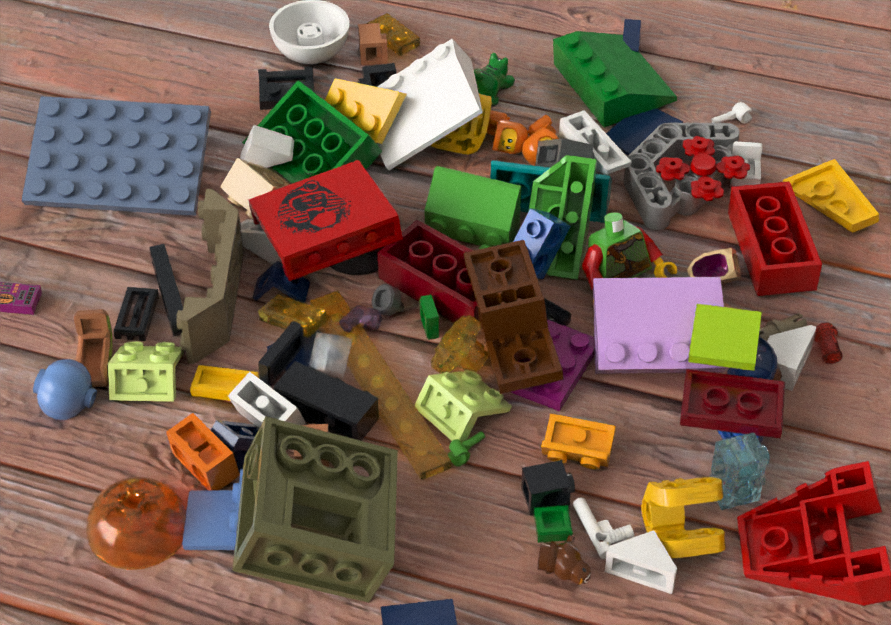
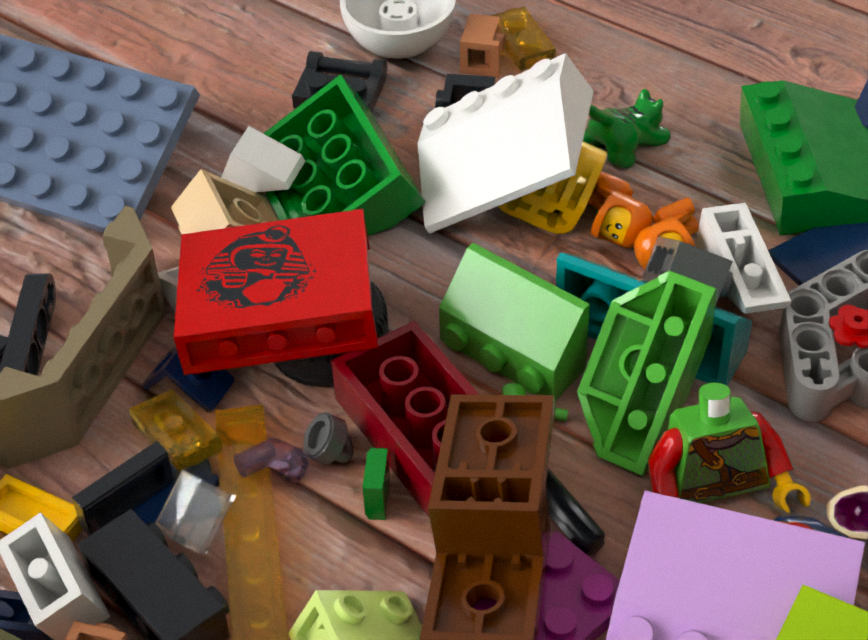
camera: 20 degrees right, 0 degrees up
yellow wing [325,78,407,144] -> none
clear yellow plant [431,315,488,374] -> none
blue brick [513,208,571,279] -> none

